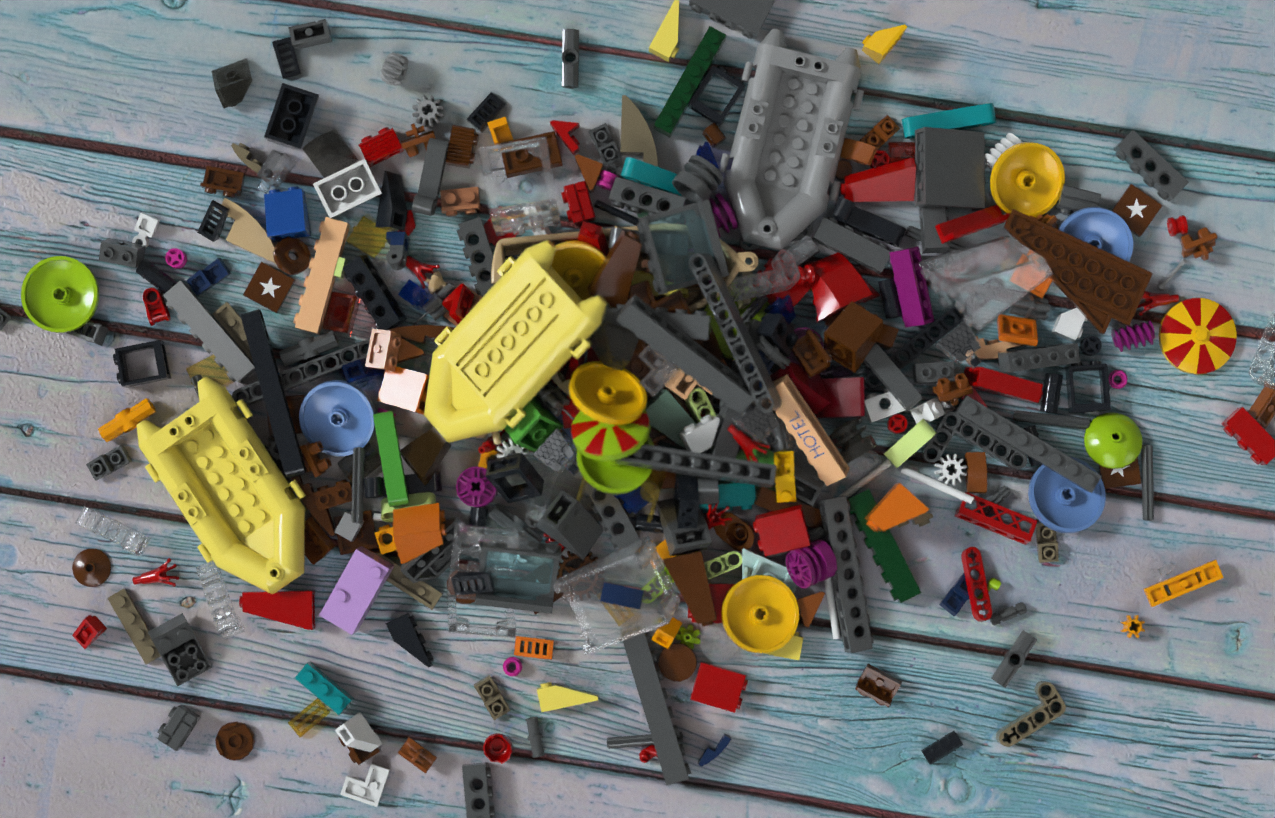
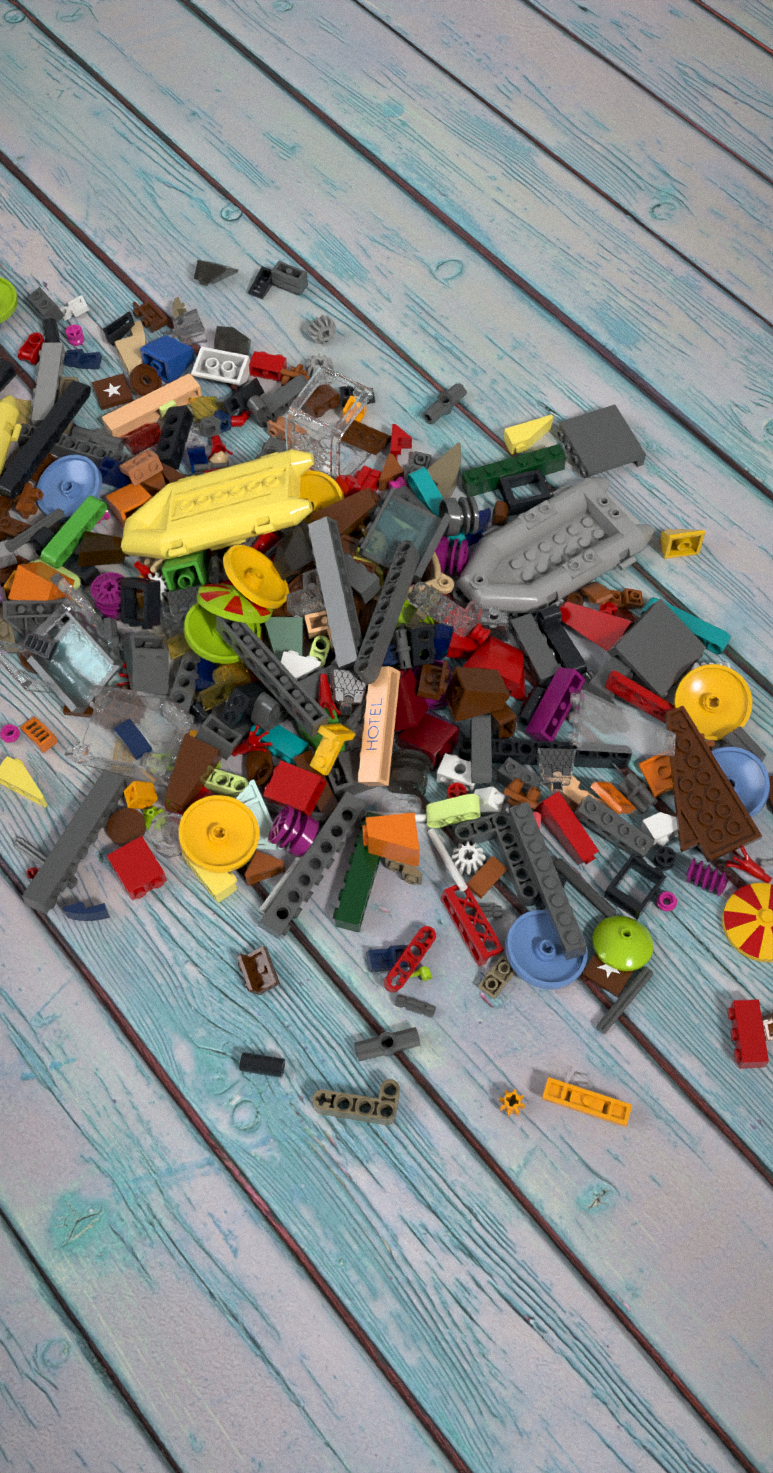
camera: 40 degrees right, 25 degrees down
black slope [264,83,319,149] -> none
black axle [1040,373,1063,414] -> none

